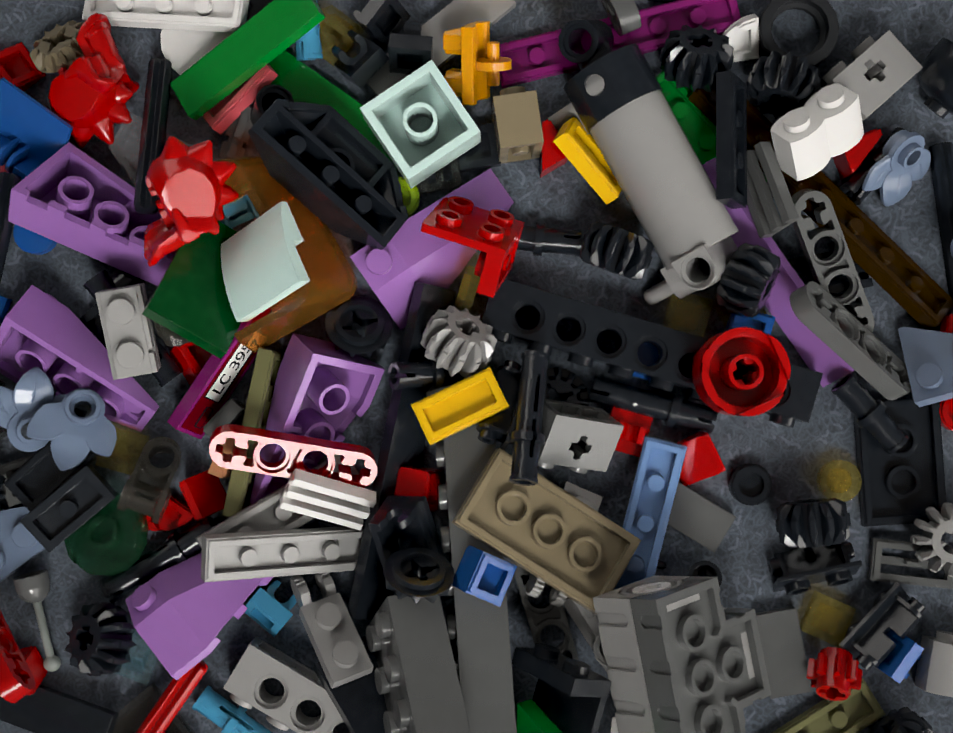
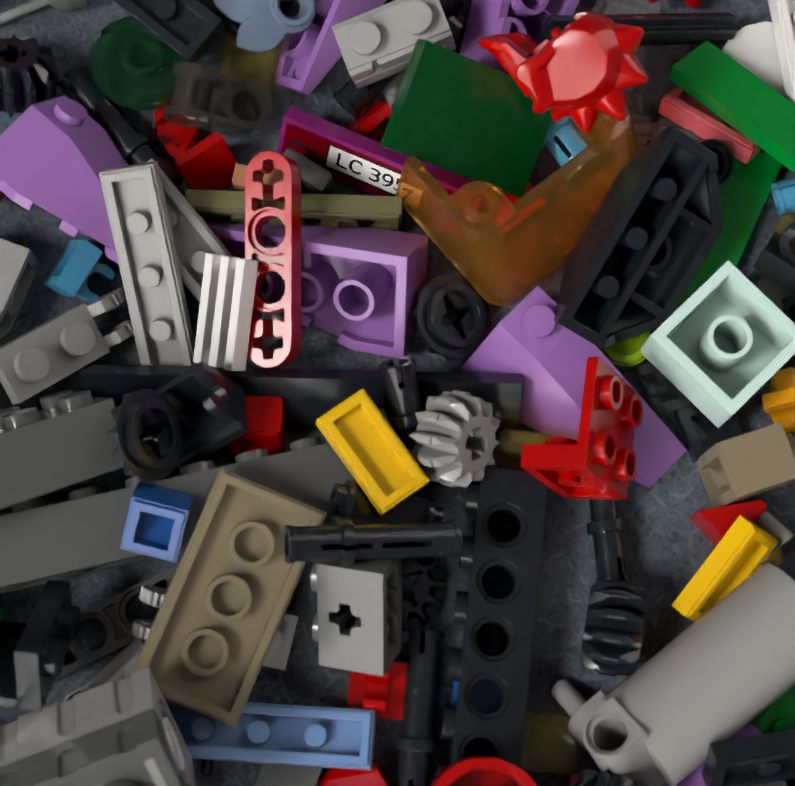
camera: 80 degrees right, 10 degrees down
light aqua slope [221,201,310,322] -> none

